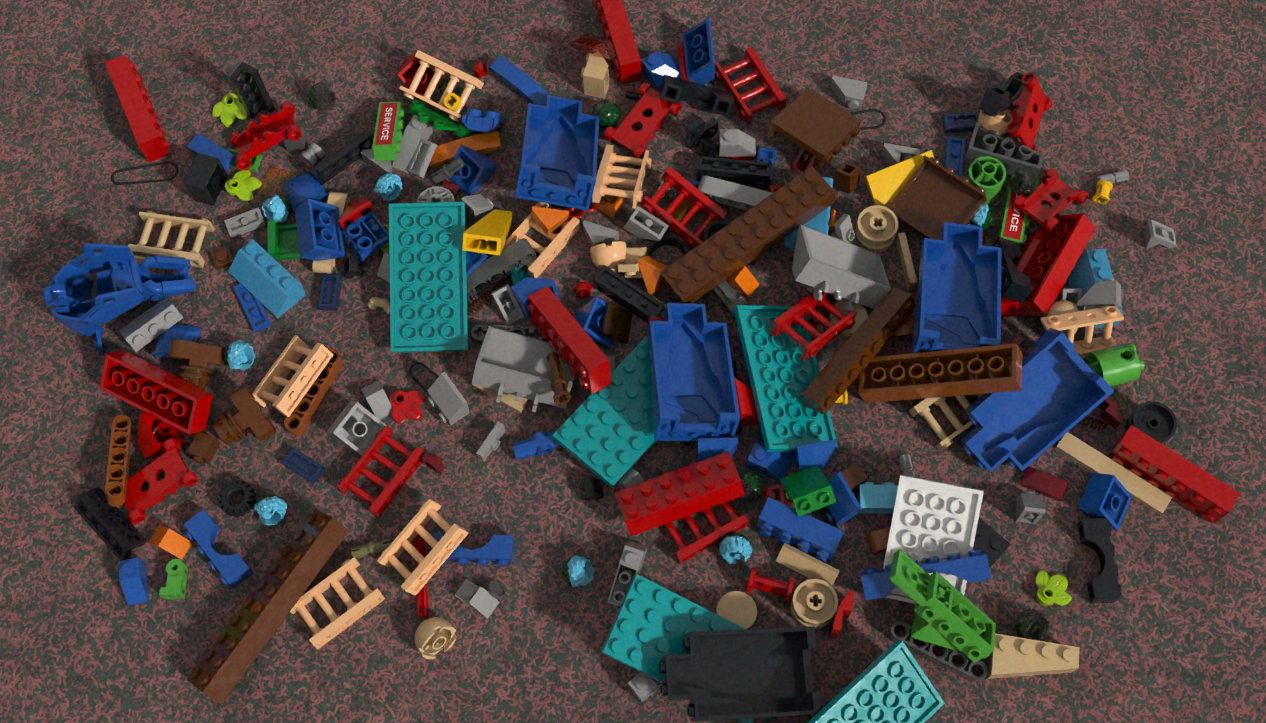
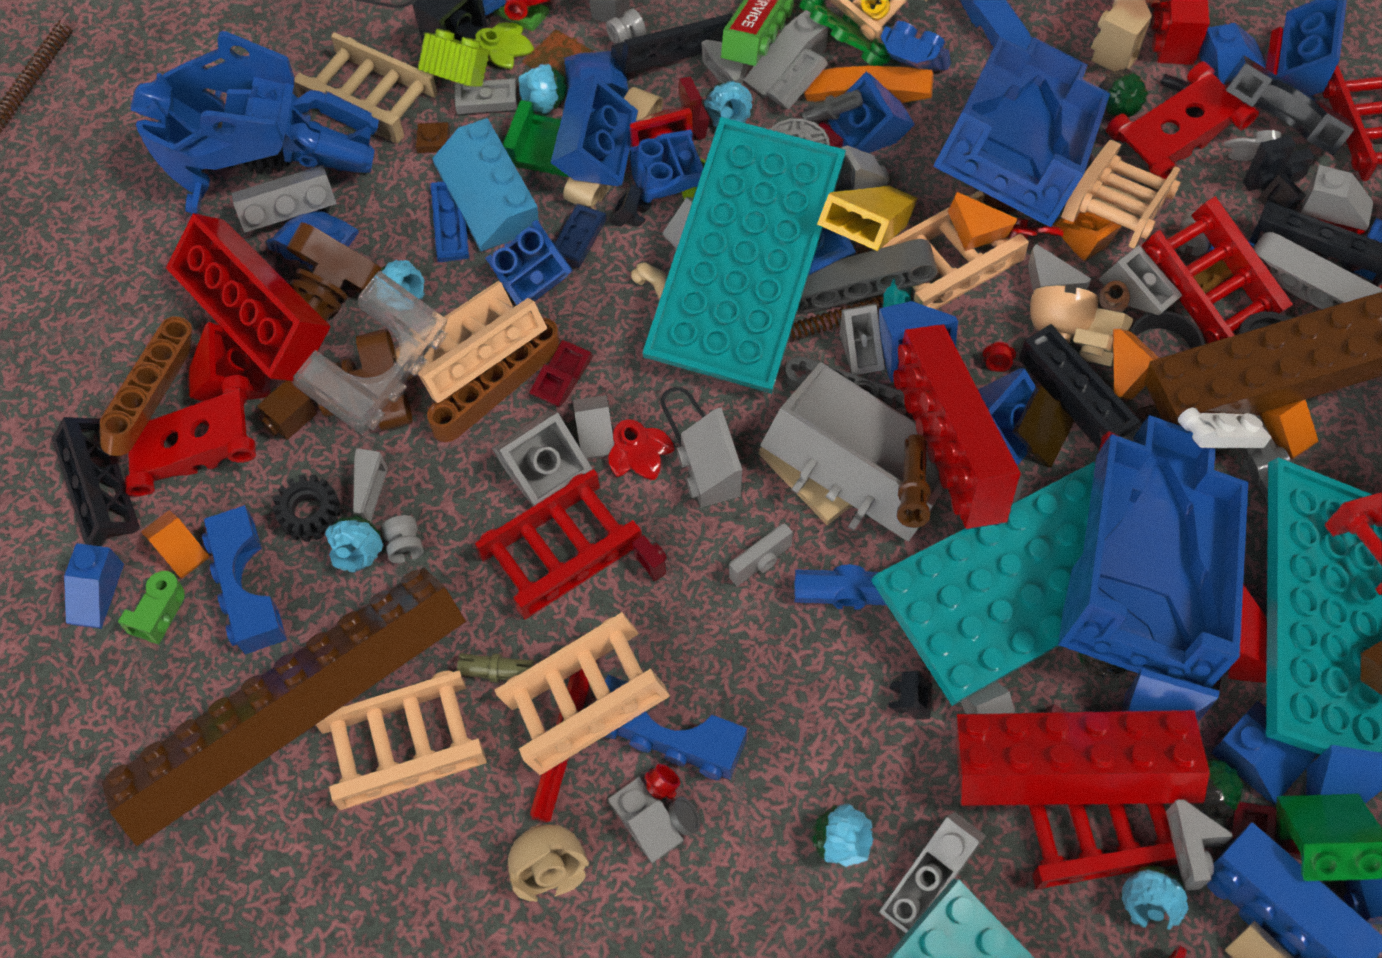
camera: 20 degrees right, 5 degrees down
dark blue plate [281,447,325,485] -> none
none -> clear arch [293,270,448,435]
none -> light grey slope [353,449,388,522]
none -> light grey wheel [381,515,424,564]
none -> lime brick [418,29,490,86]
none -> blue slope [485,219,574,305]
none -> dark red slope [529,340,593,408]
none -> red plate [645,764,681,800]
none -> dark red slope [678,76,710,140]
none -> reddish brown pin [1099,280,1130,313]
none -> light grey slope [1166,800,1233,891]
none -> white plate [1178,408,1272,448]
none -> light grey plate [1224,130,1281,161]

